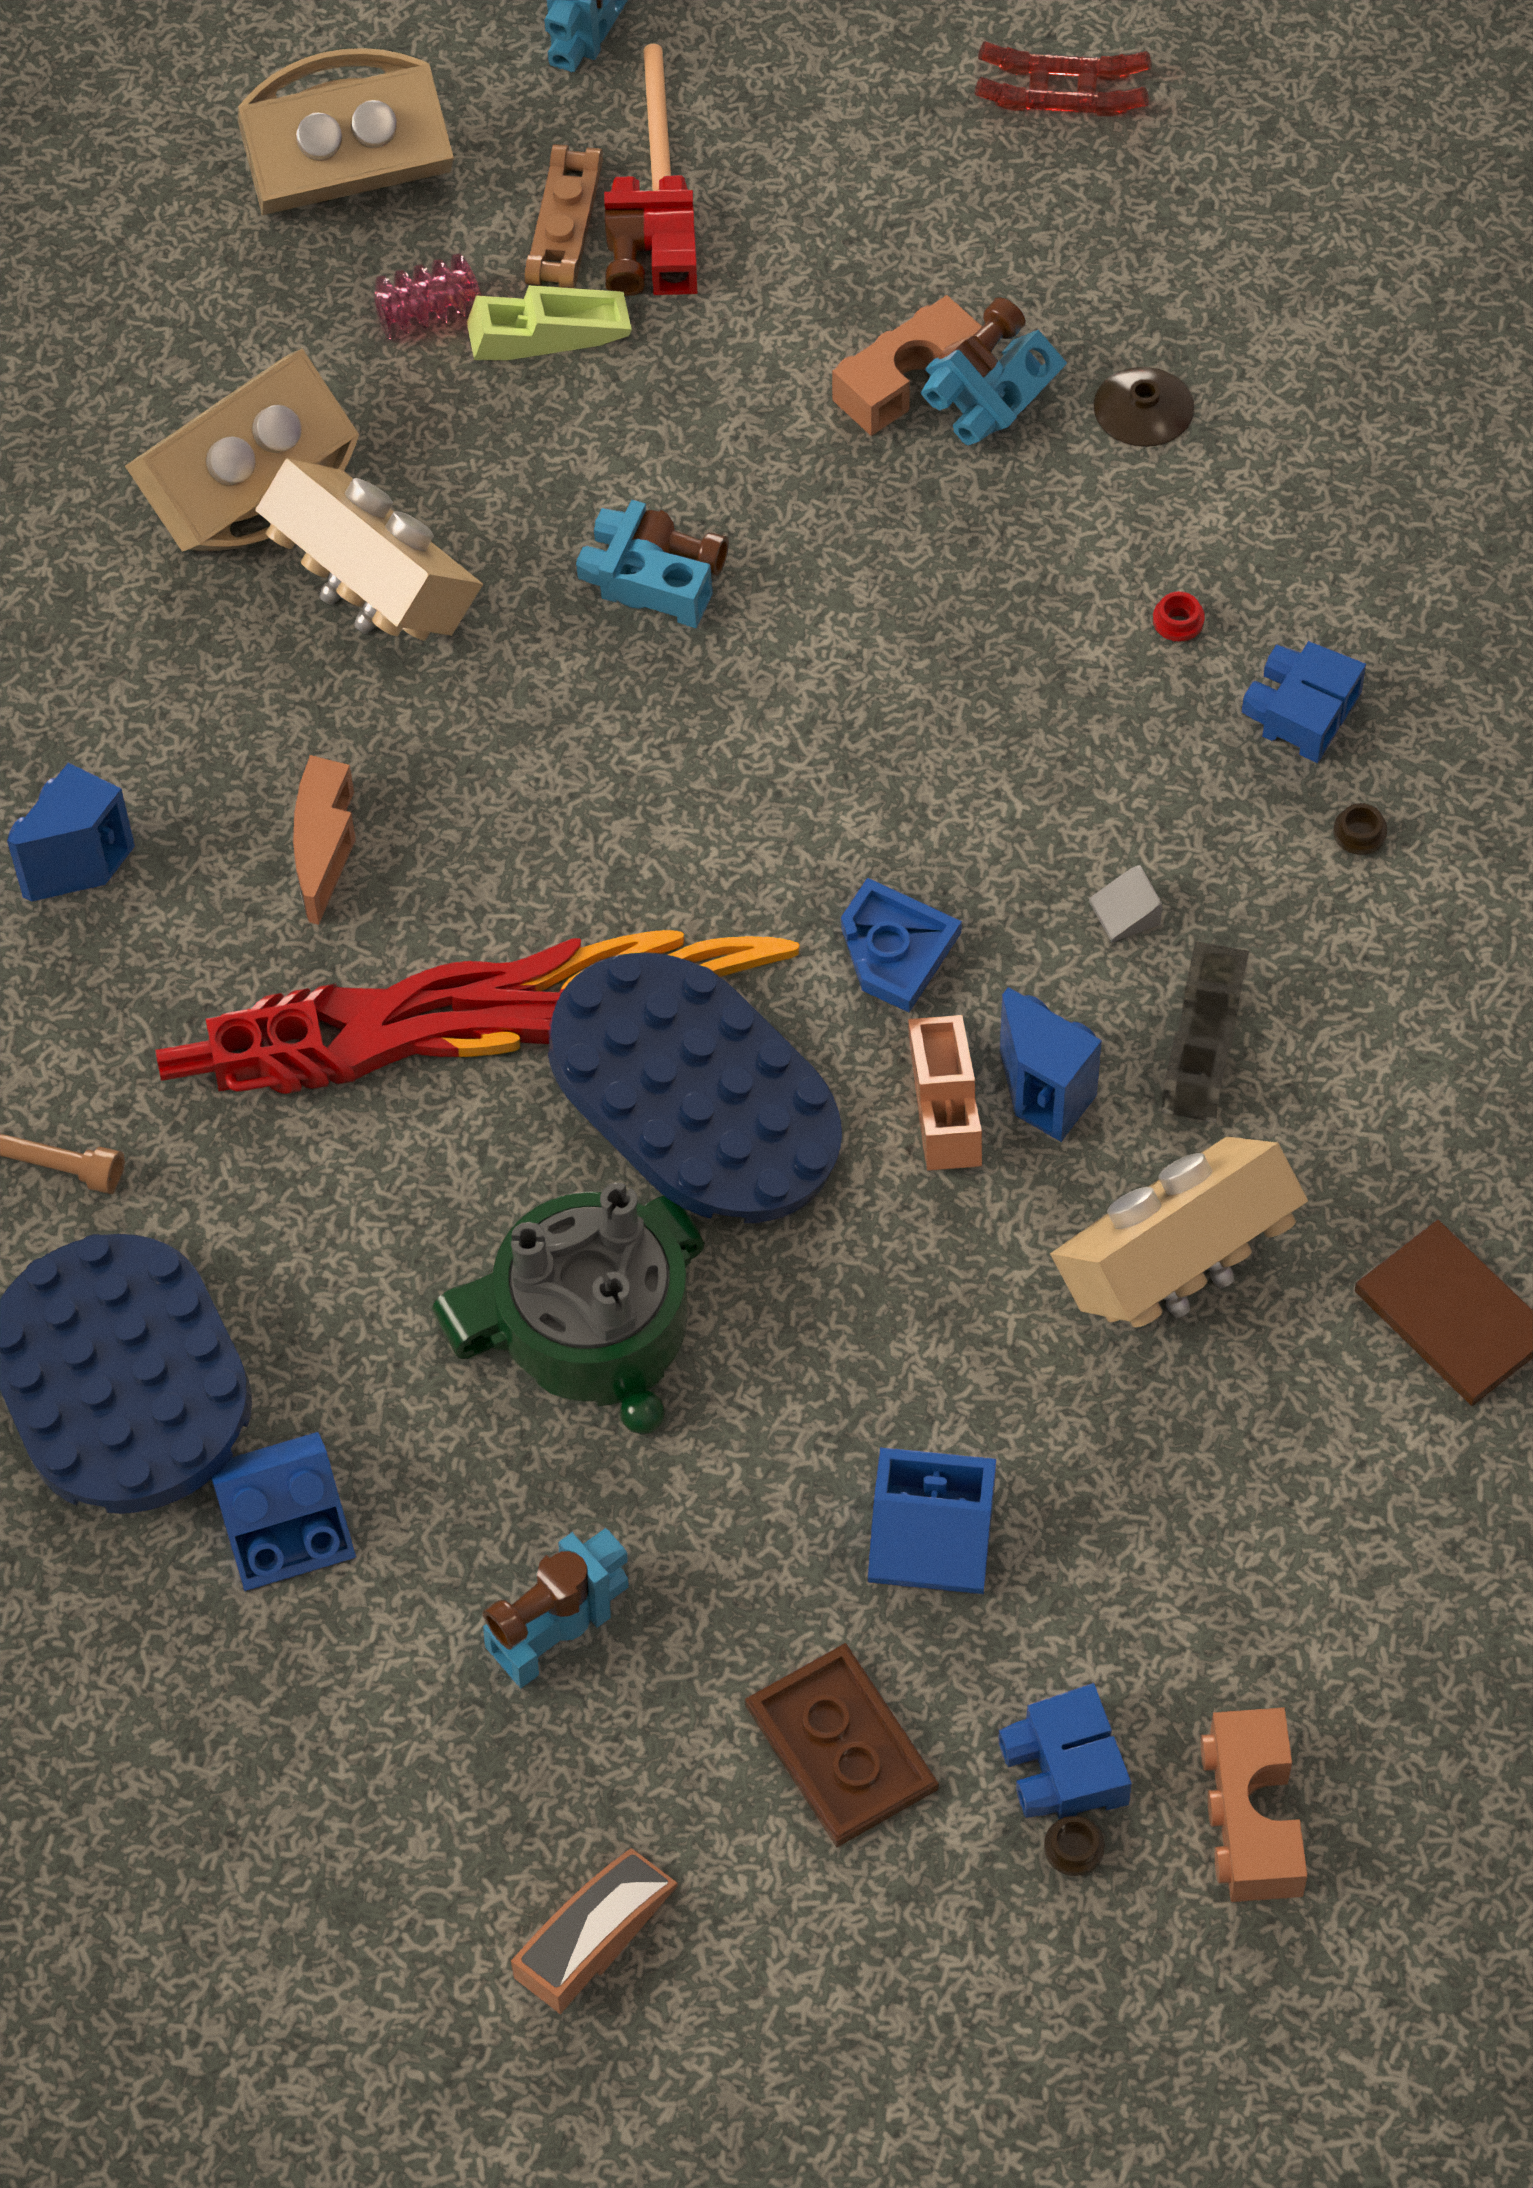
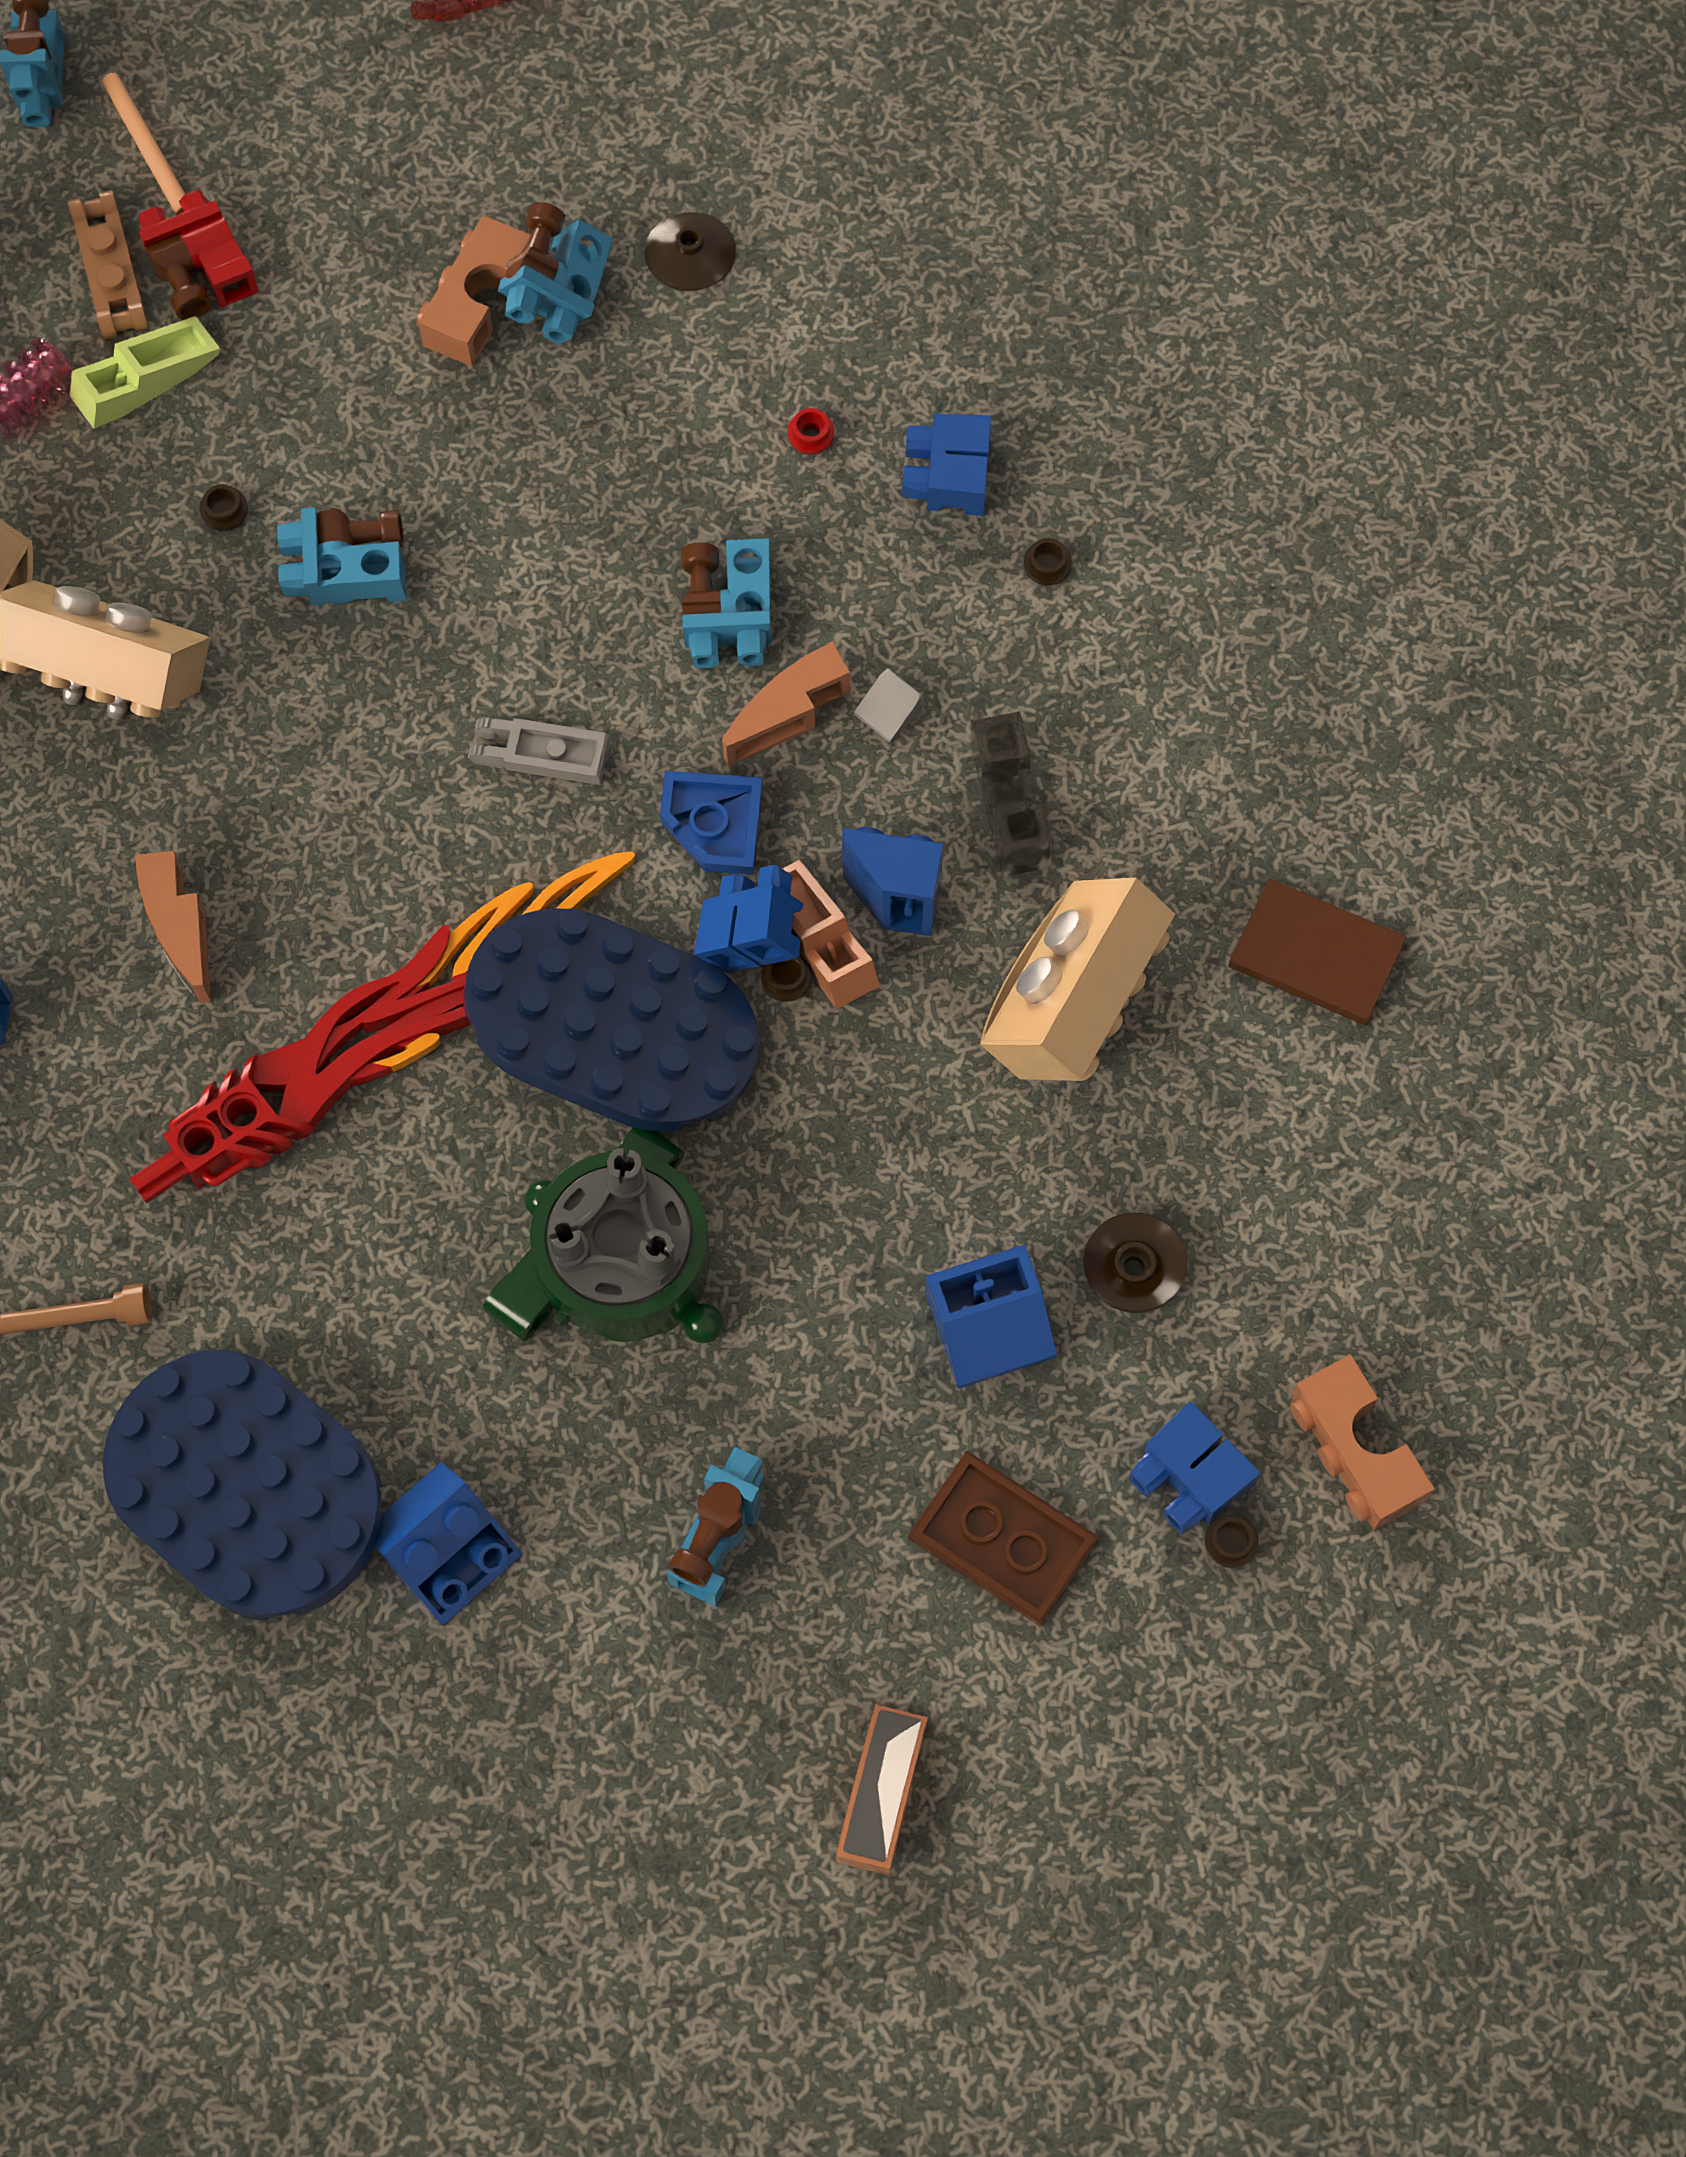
camera: 25 degrees left, 10 degrees up
none -> dark brown plate [199,484,248,531]
none -> light grey hinge [468,717,610,785]
none -> dark azure hips [681,538,771,668]
none -> blue hips [694,865,804,973]
none -> nougat slope [722,641,850,767]
none -> dark brown plate [761,956,811,1002]
none -> dark brown dish [1083,1213,1187,1313]

